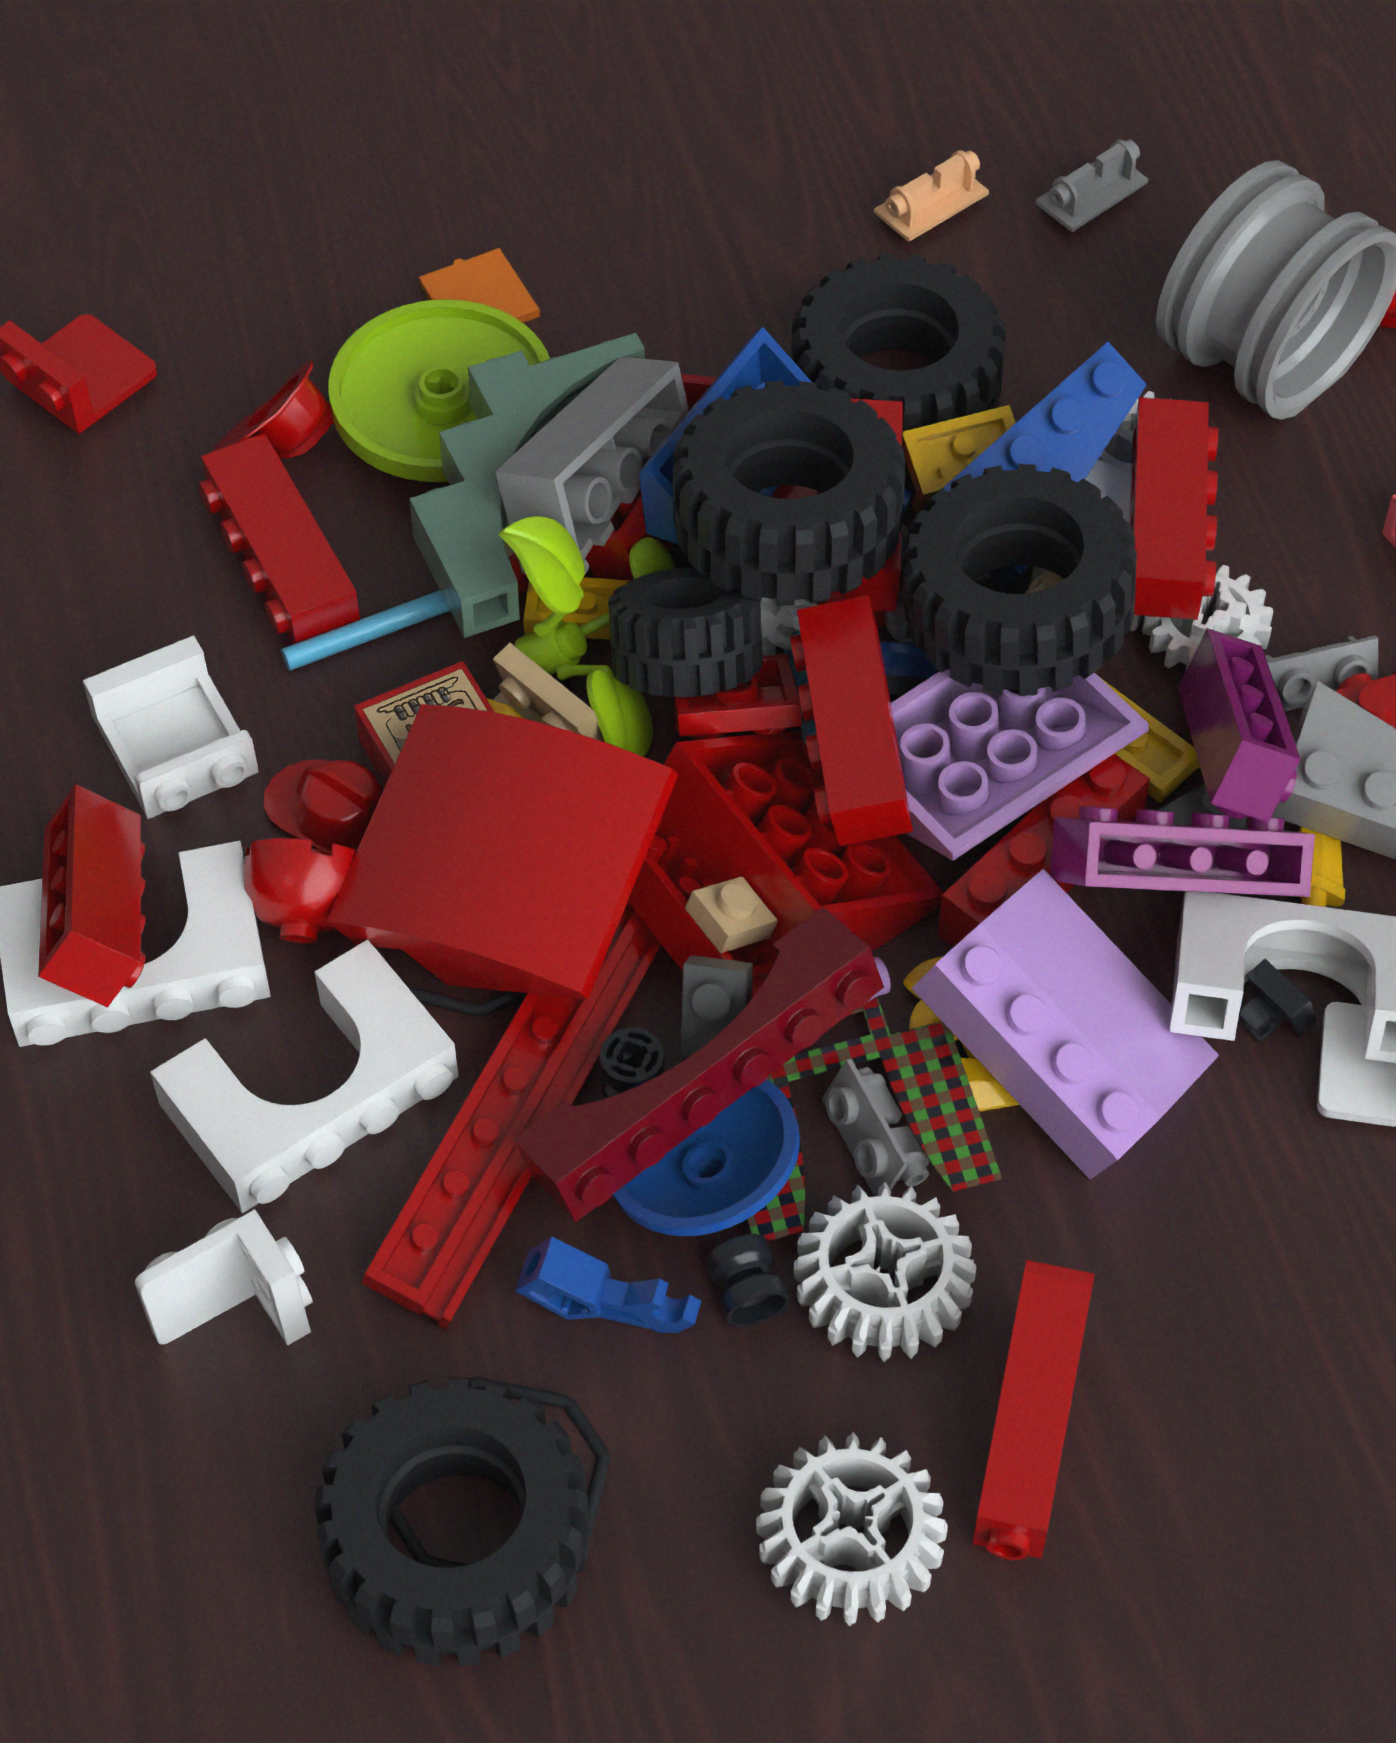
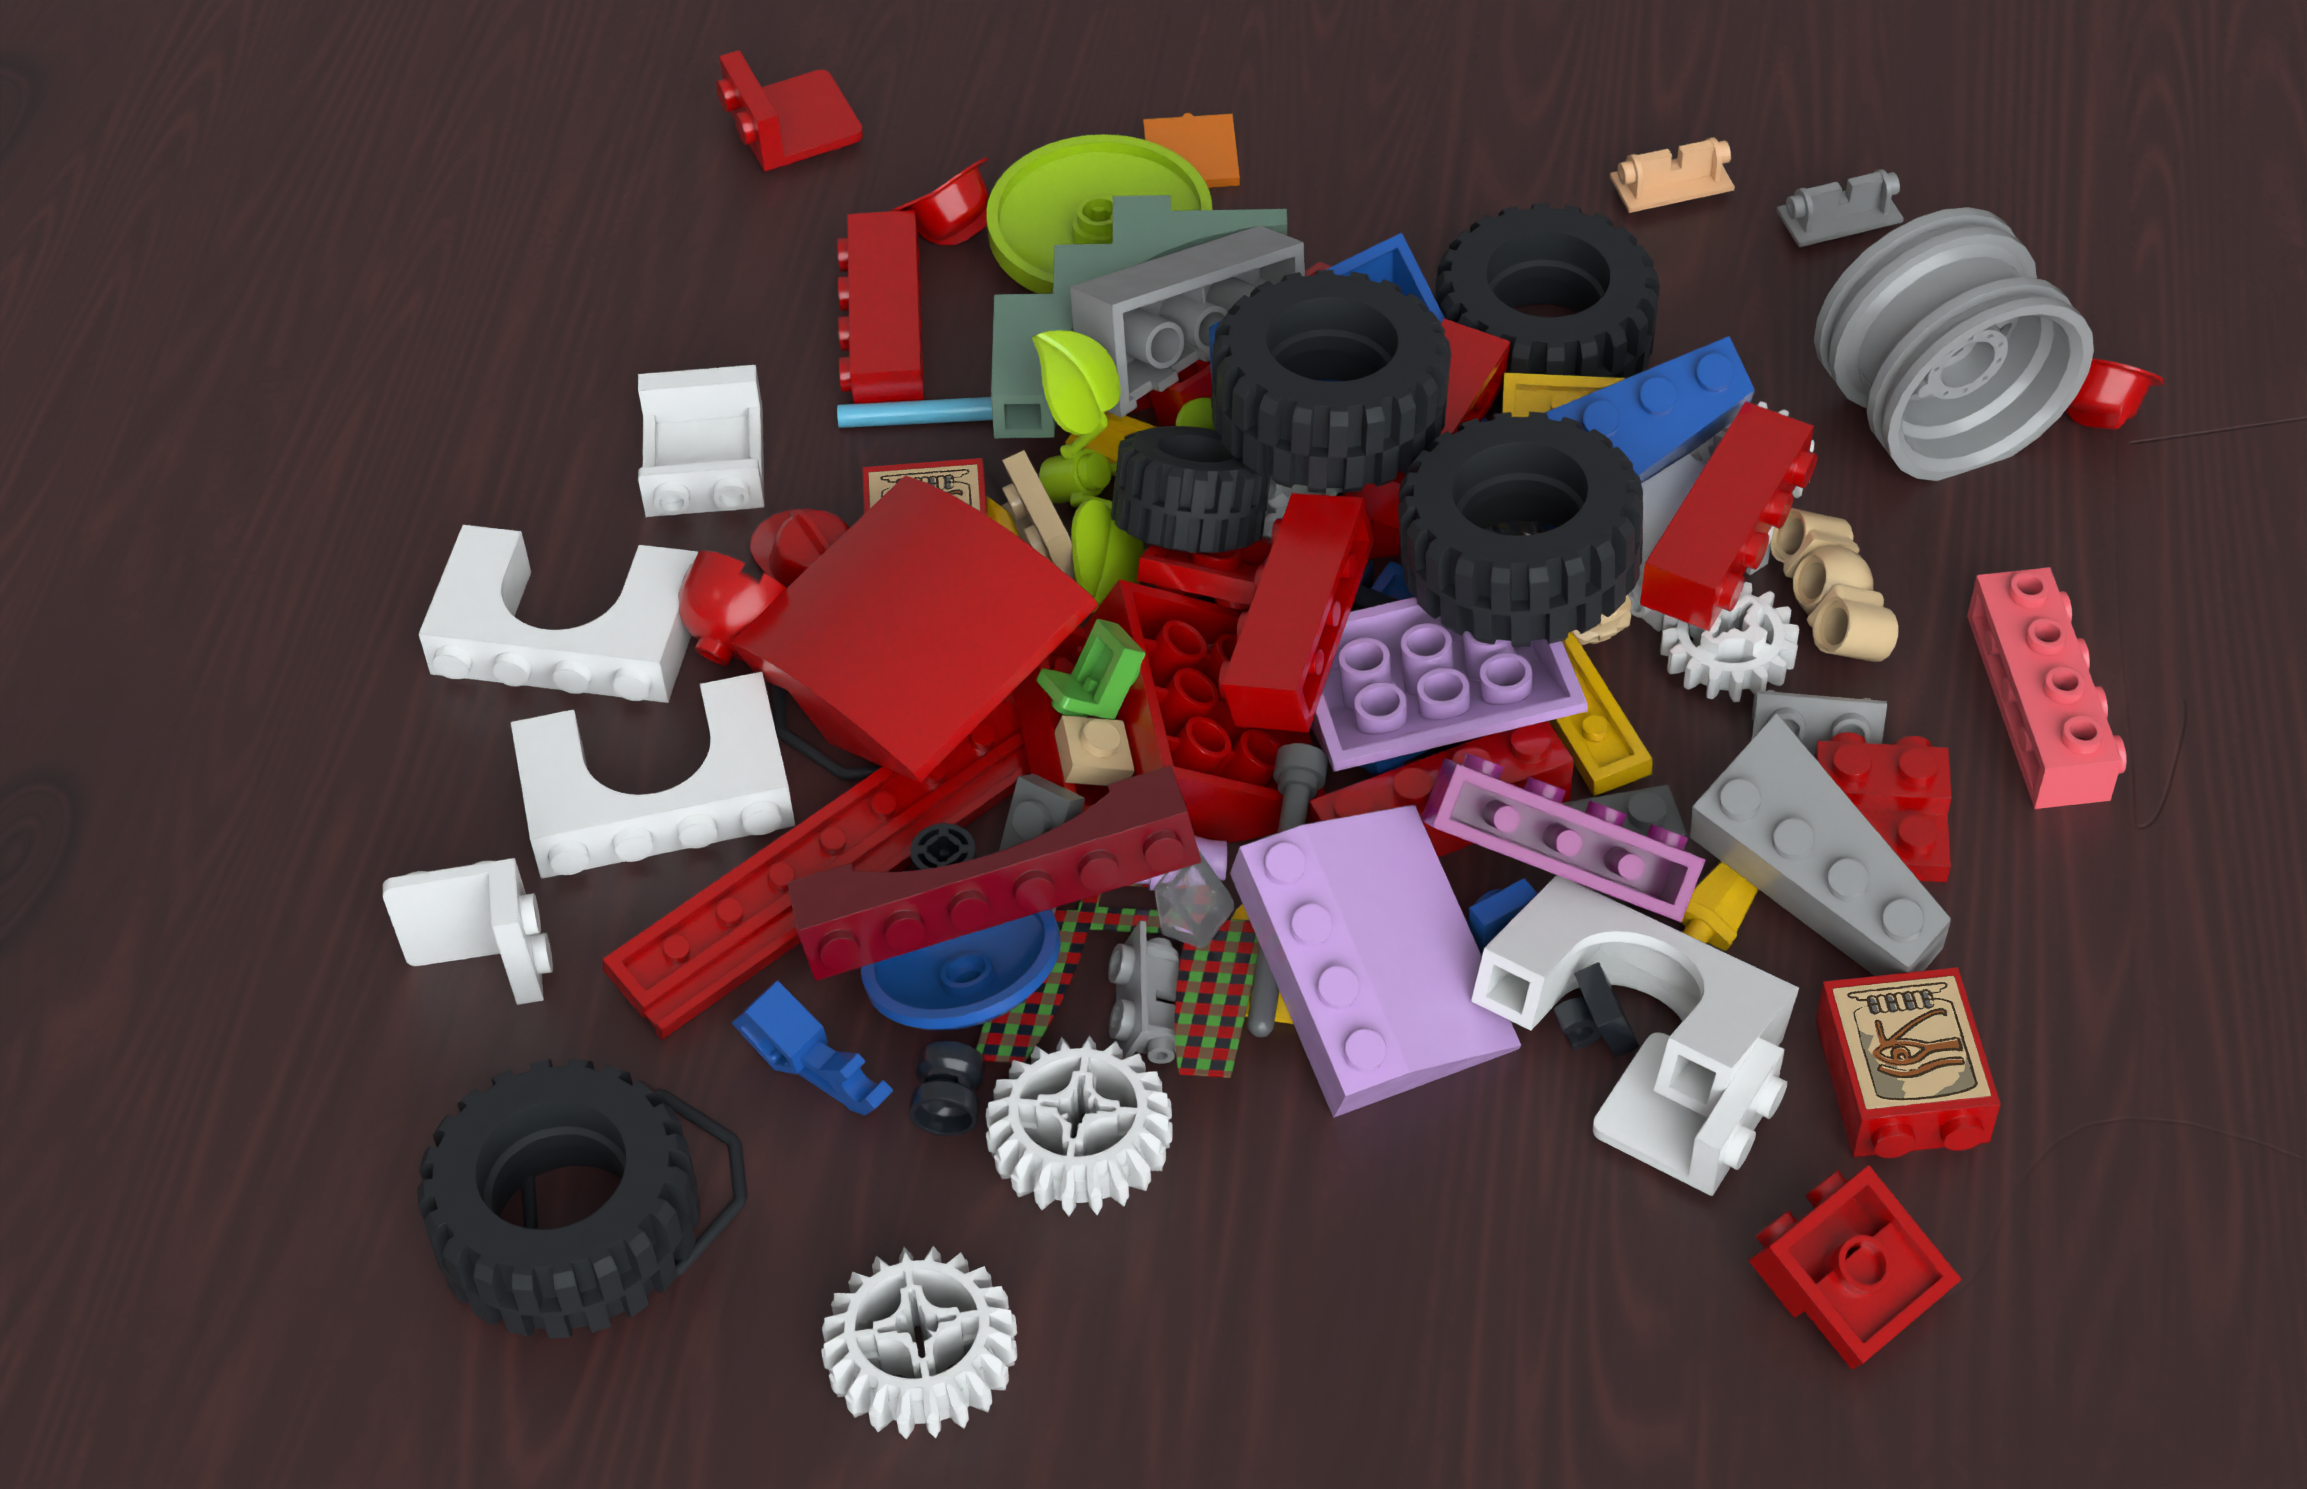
camera: 25 degrees right, 5 degrees down
red brick [38,784,146,1008] -> none
red slope [973,1260,1095,1560] -> none
magenta brick [1178,628,1301,822] -> none
none -> bright green bracket [1036,619,1146,720]
none -> clear slope [1154,849,1234,947]
none -> dark grey piece [1247,743,1328,1038]
none -> blue plate [1468,878,1538,955]
none -> tan piece [1770,508,1898,662]

